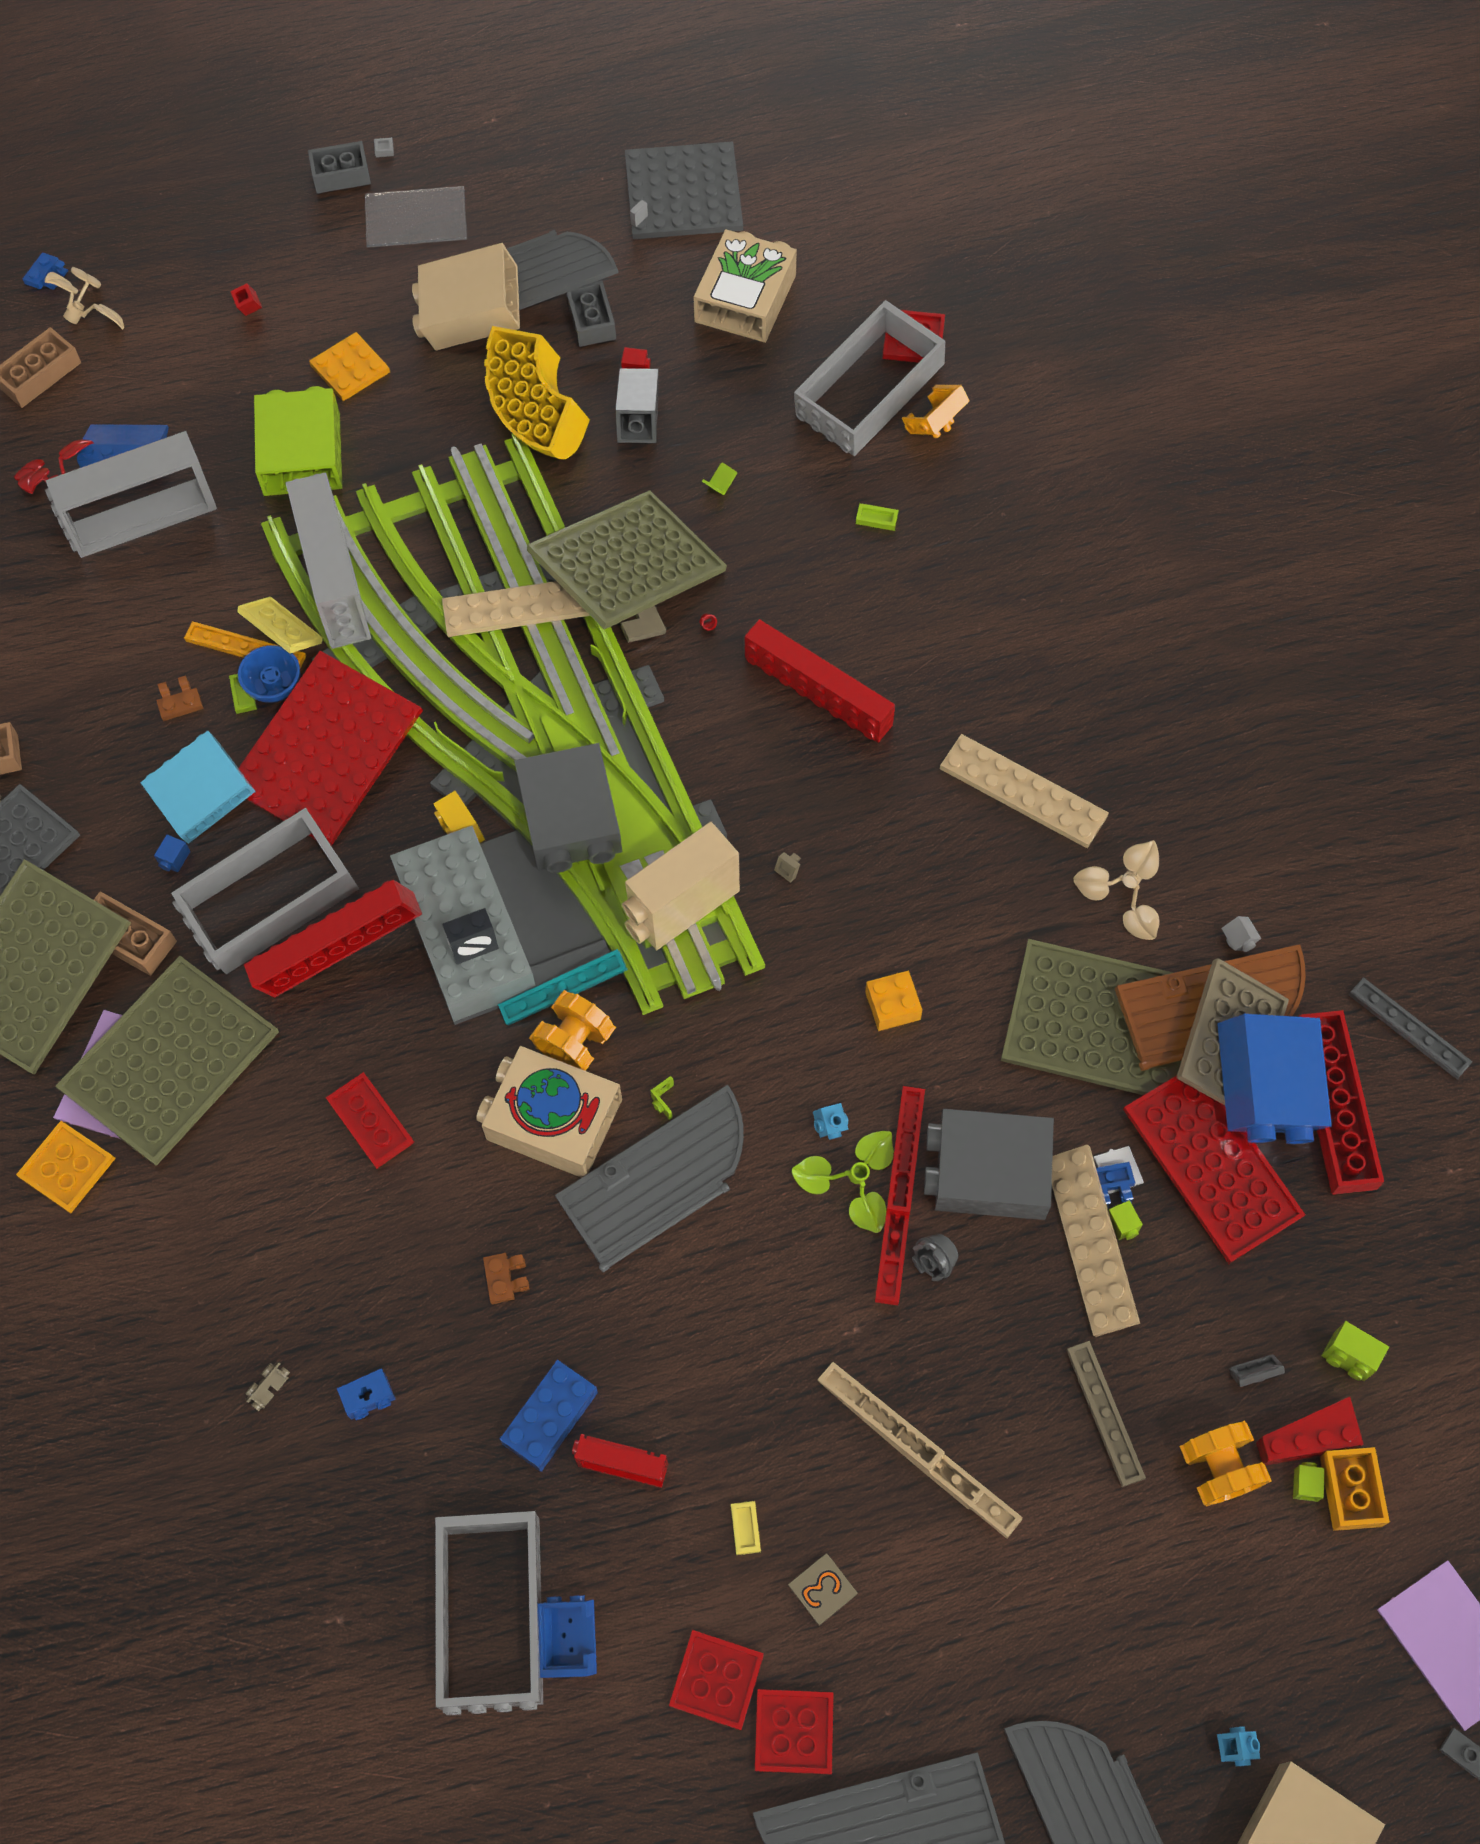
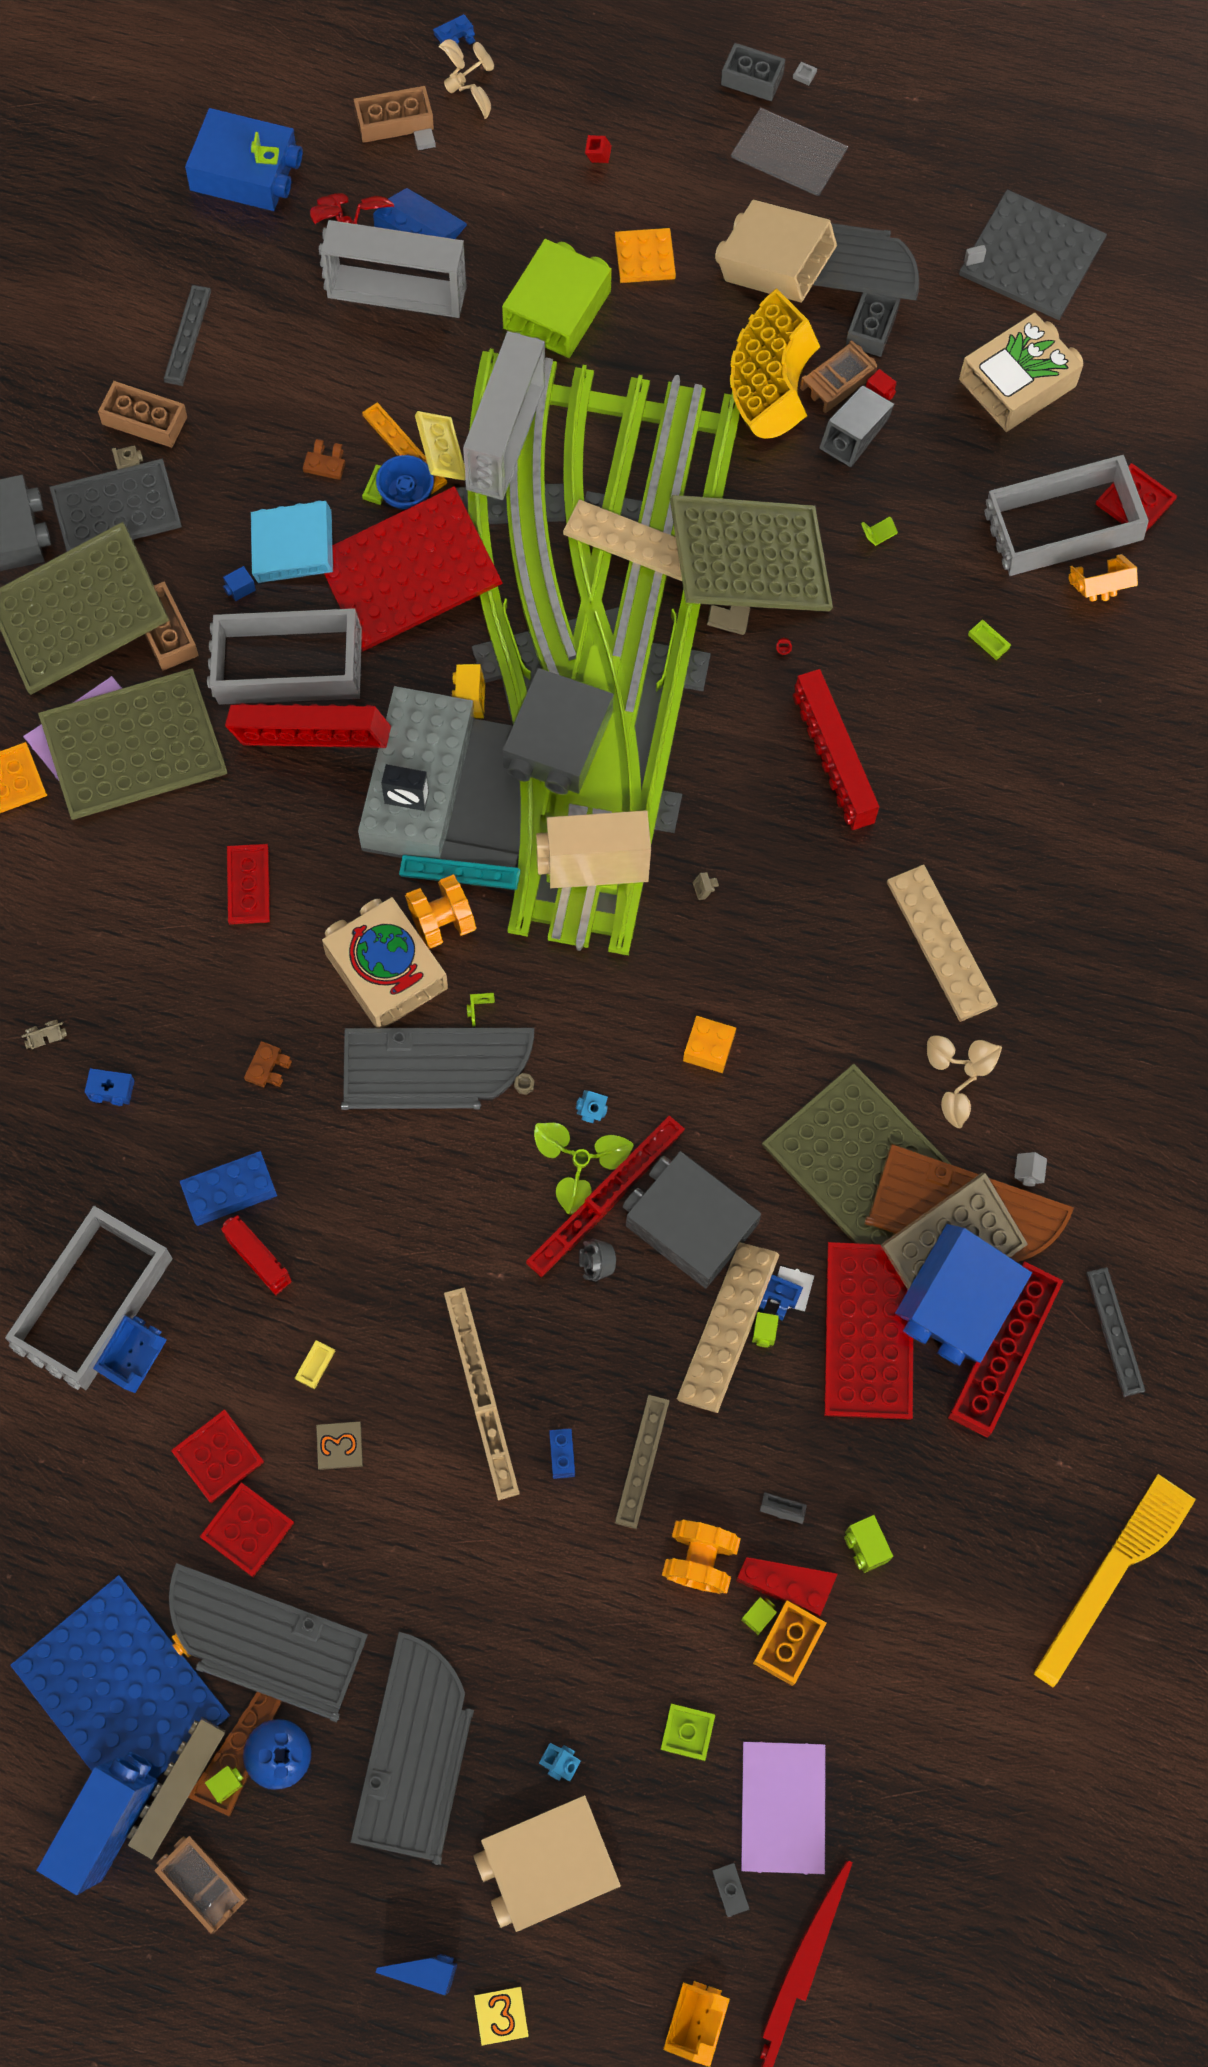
camera: 30 degrees right, 5 degrees up
none -> light grey tile [414,128,436,150]
none -> dark tan tile [514,1073,535,1095]
none -> blue brick [549,1429,575,1479]
none -> lime plate [661,1704,715,1761]
none -> medium nougat door [800,340,877,413]

